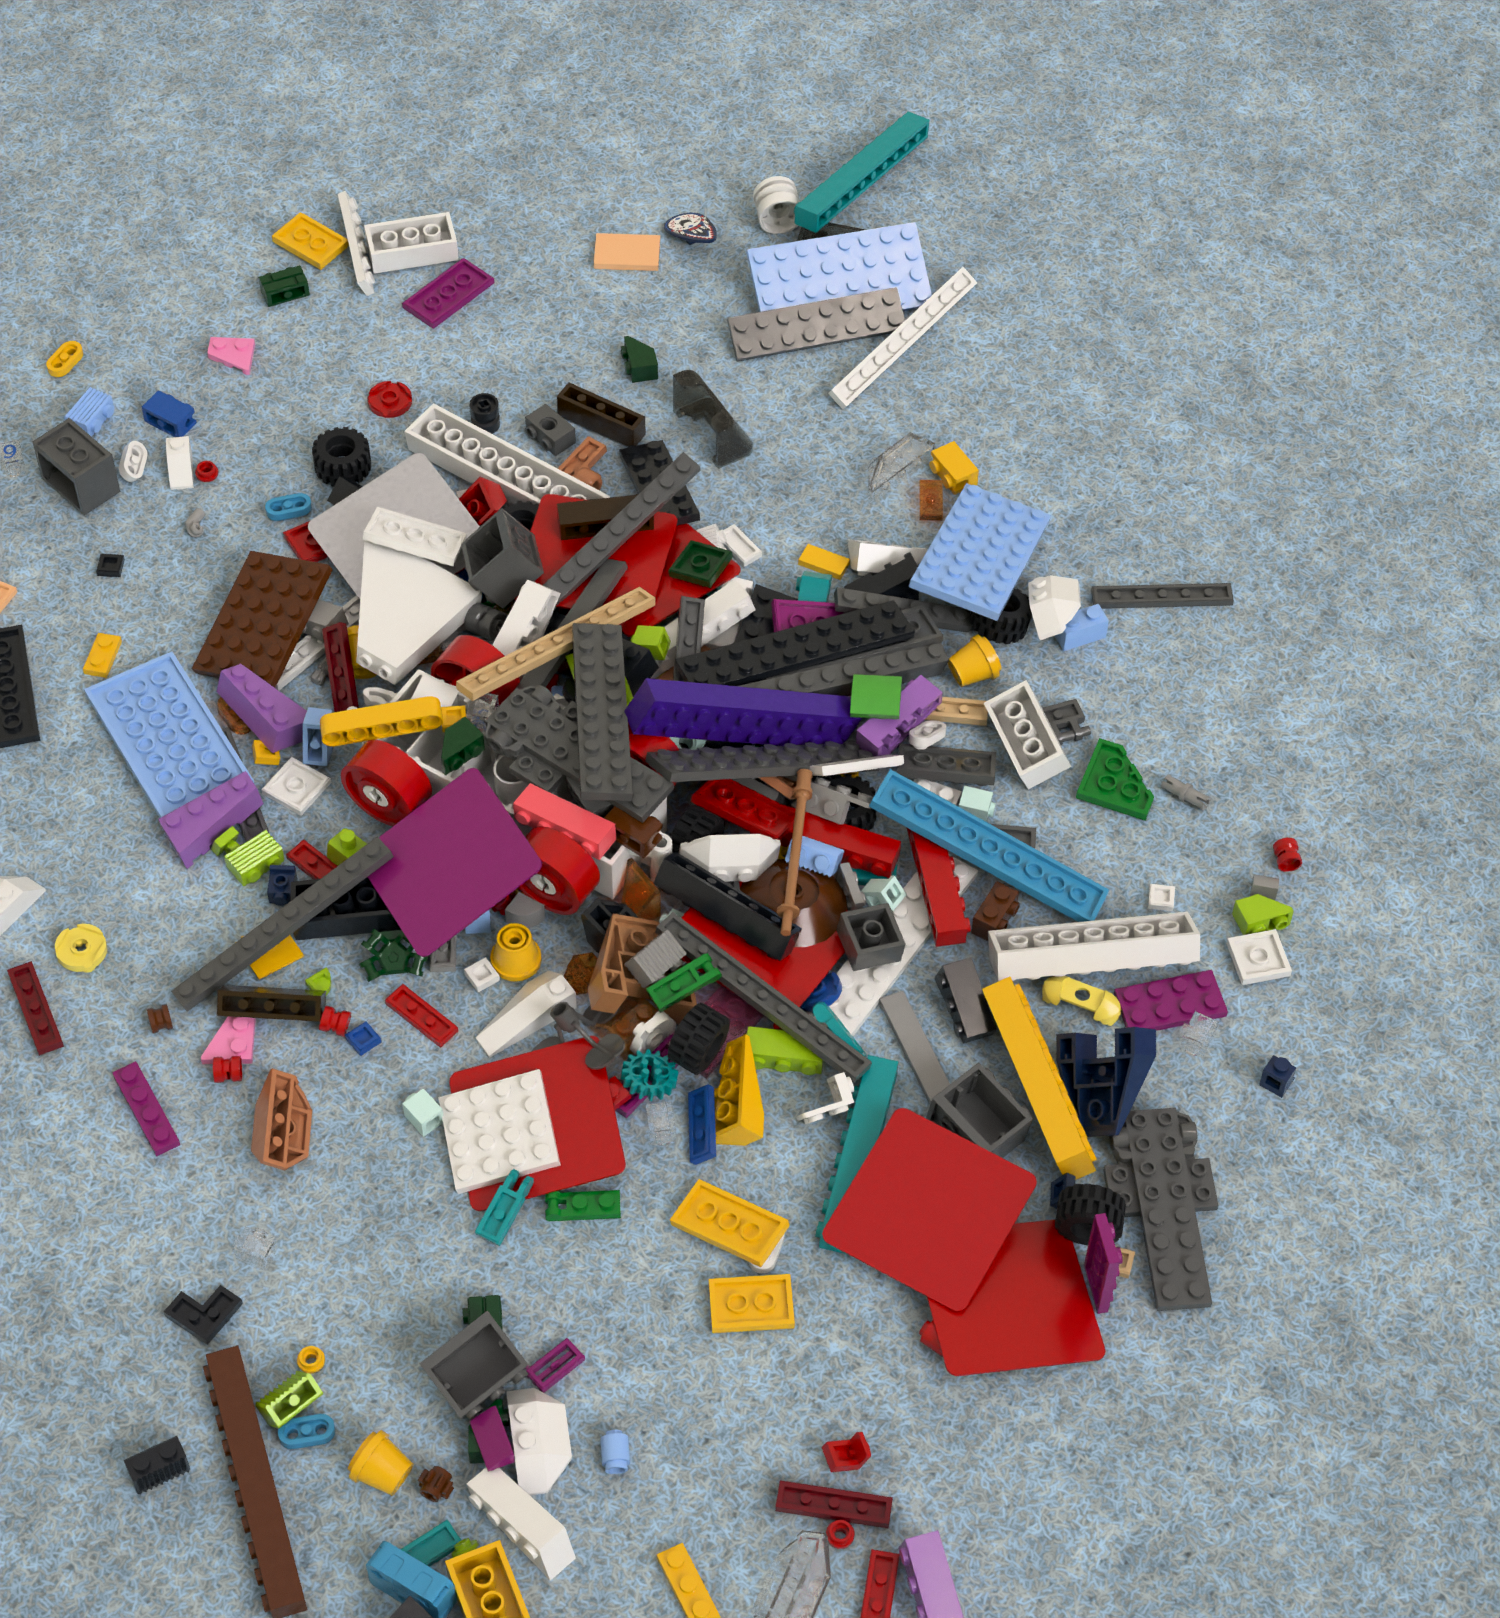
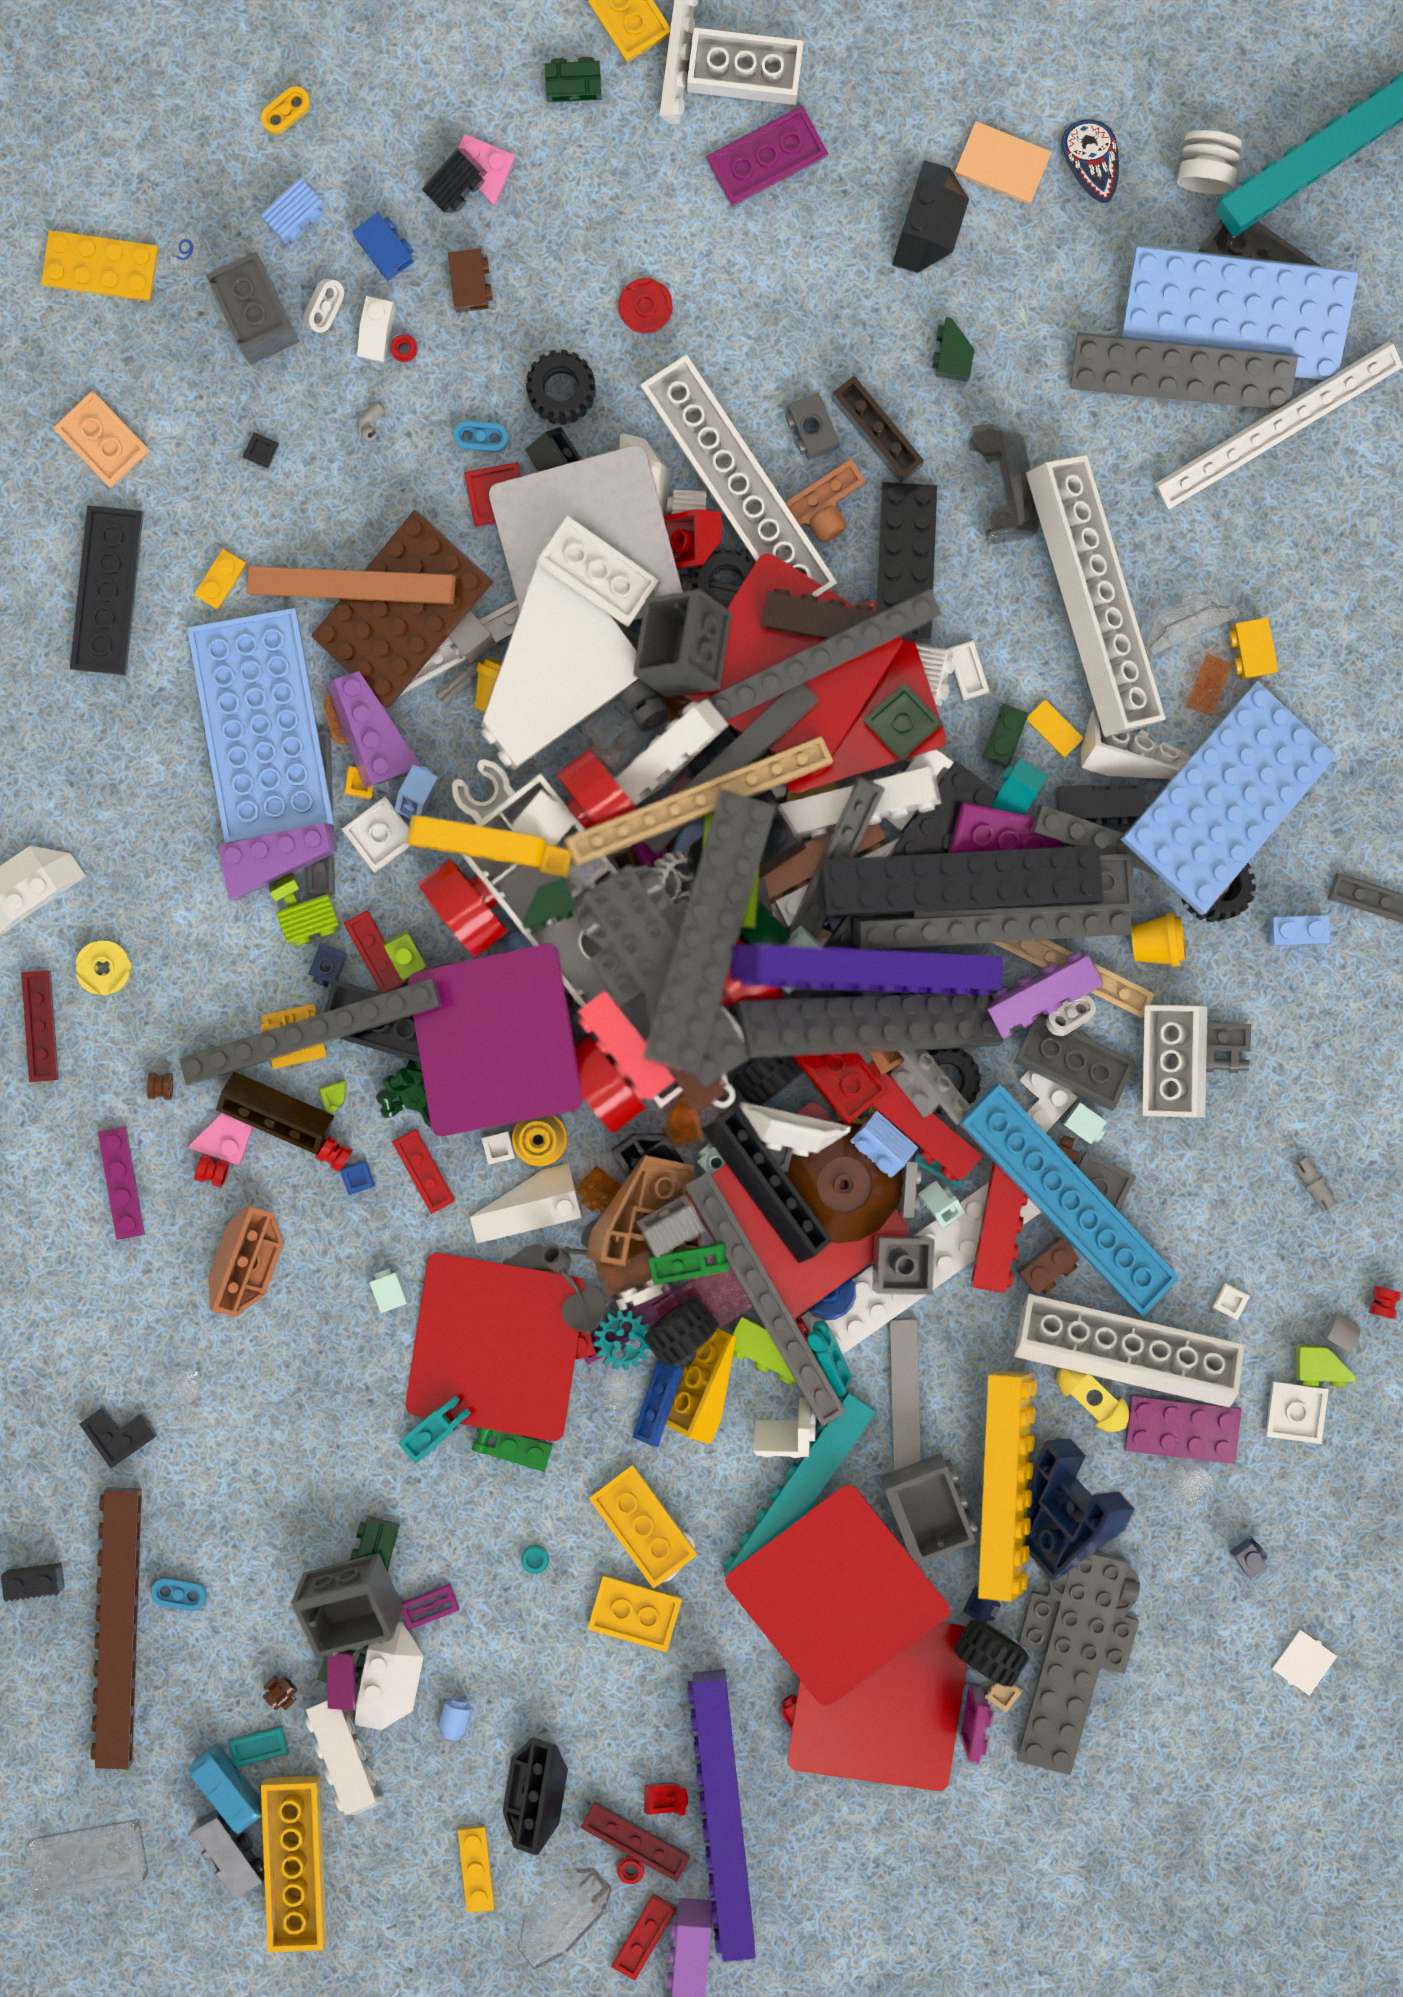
camera: 25 degrees right, 35 degrees up
lime brick [255,1371,323,1429] -> none
yellow plate [297,1346,325,1374] -> none
dark red plate [322,622,359,712] -> none
yellow piece [347,1430,414,1496] -> none
white plate [438,1069,561,1194] -> none
lime plate [451,1538,479,1558] -> none
black wheel [469,393,500,434] -> none
lime brick [630,625,671,661] -> none
medium nougat bar [777,769,813,936] -> none
white tile [809,755,904,776] -> none
bright green slope [850,674,902,719] -> none
wedge [934,957,997,1044] -> none
white wedge [1028,575,1081,640] -> none
green plate [1076,738,1154,821] -> none
none -> nougat tile [246,566,456,604]
none -> black brick [422,148,487,213]
none -> reddish brown brick [448,248,493,313]
none -> black wedge [503,1737,568,1855]
none -> teal tile [521,1545,549,1574]
none -> dark purple brick [688,1669,756,1962]
none -> black wedge [892,160,969,273]
none -> dark green brick [982,704,1029,767]
none -> white brick [1026,455,1166,737]
none -> white piece [1272,1629,1337,1695]

